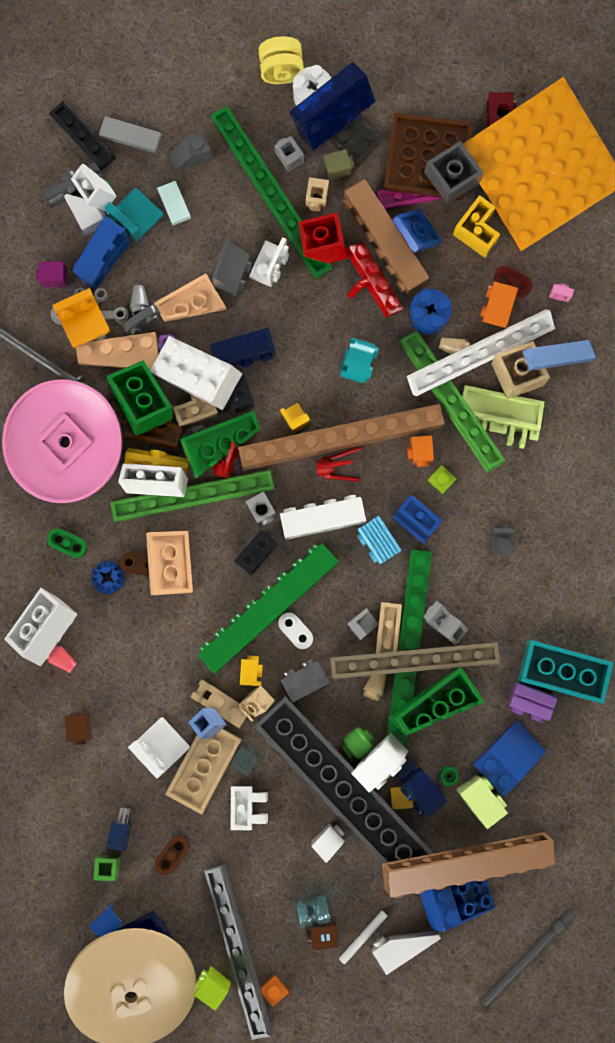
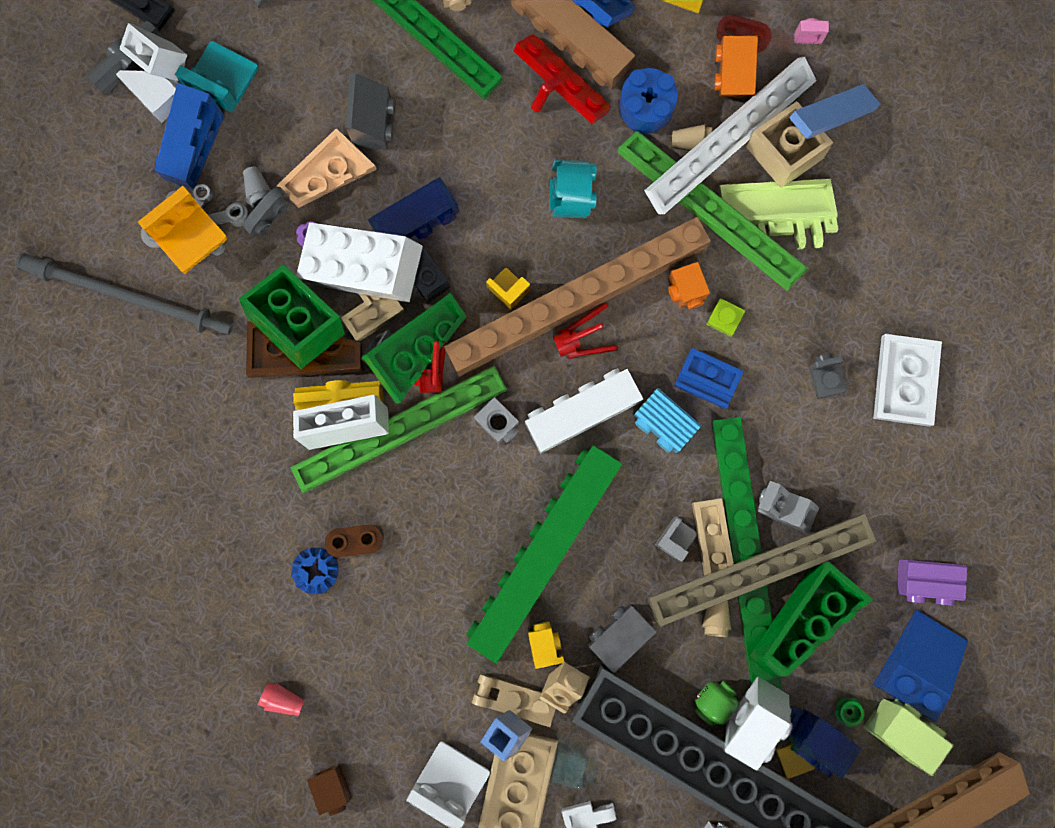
camera: 20 degrees left, 0 degrees up
bright pink dish [2,379,123,503] -> none
white brick [4,588,77,667] -> none
magenta brick [36,261,67,288] -> none
green plate [47,529,88,558] -> none
light nougat wing [76,332,159,370] -> none
light nougat plate [146,531,193,595] -> none
light aqua tile [157,181,191,225] -> none
black brick [234,530,278,576] -> none
white bracket [249,238,289,287] -> none
white plate [279,613,313,649] -> none
red slope [298,212,348,264] -> none
teal brick [517,640,614,704] -> none
none -> white plate [873,334,942,427]

